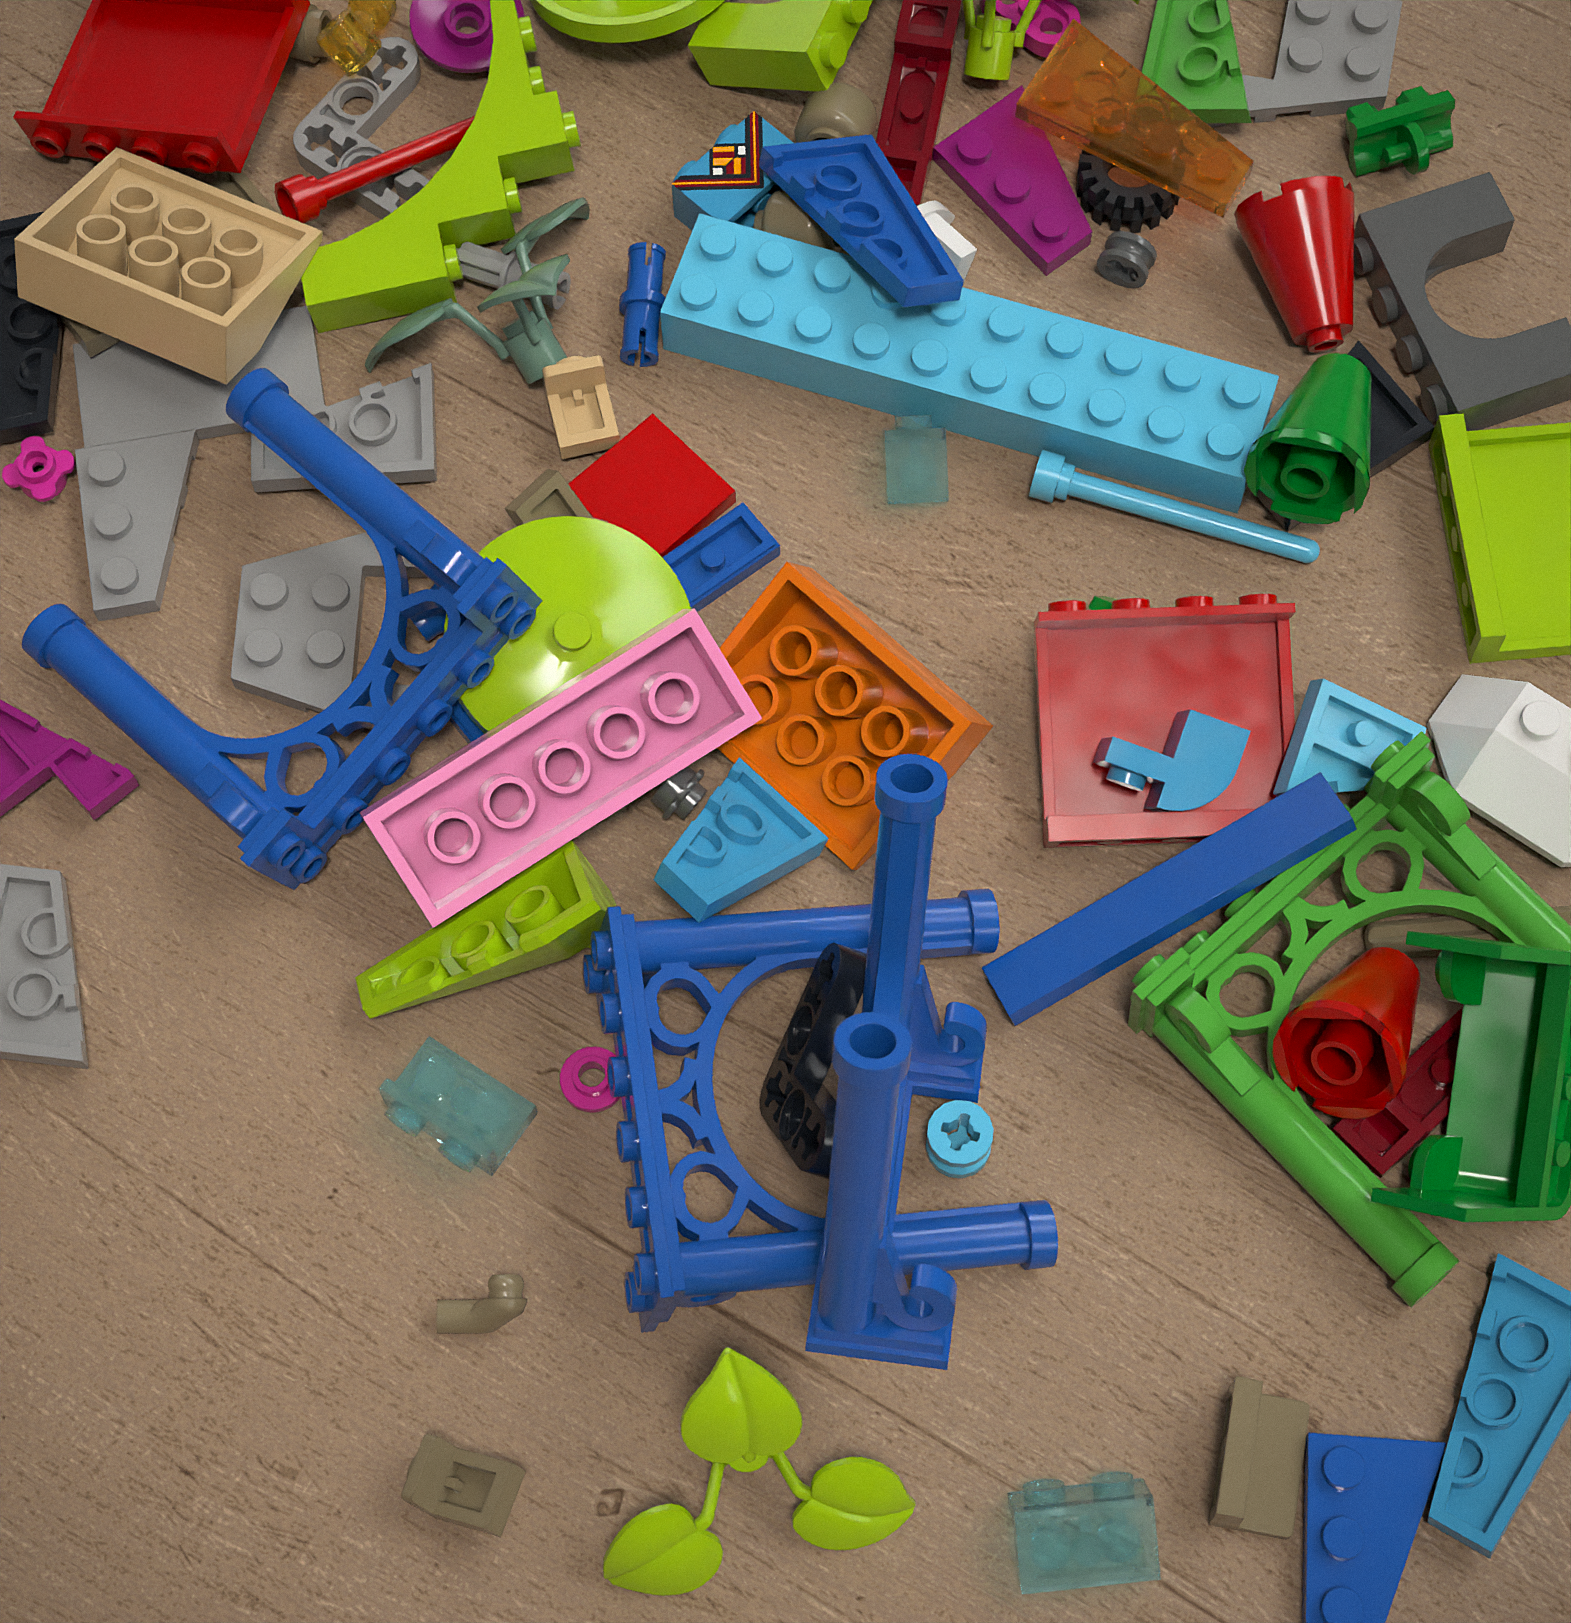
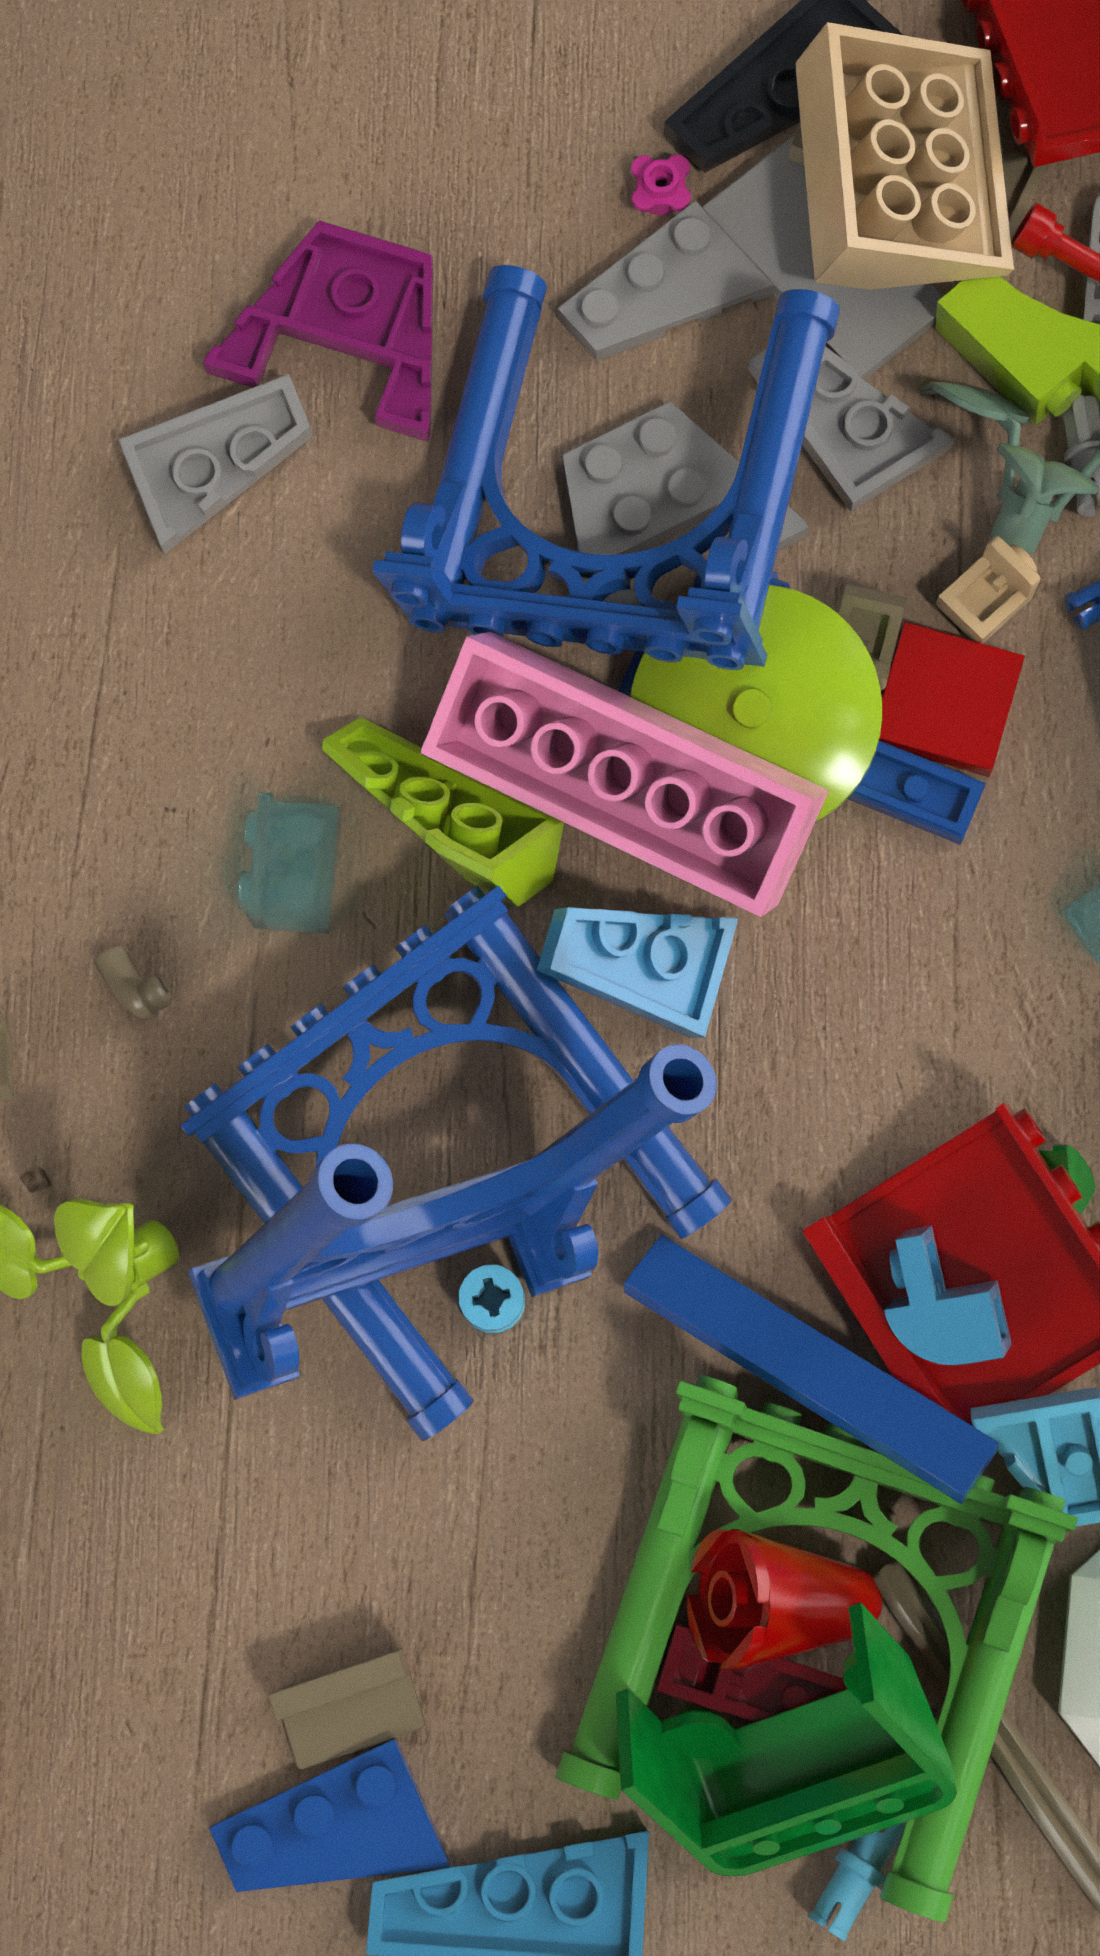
camera: 65 degrees right, 10 degrees up
dark pink plate [560,1047,621,1113] -> none
dark grey plate [650,766,708,820] -> none
orange slope [717,562,993,870] -> none
black beam [760,942,867,1179] -> none
clear light blue bracket [1007,1471,1161,1595] -> none

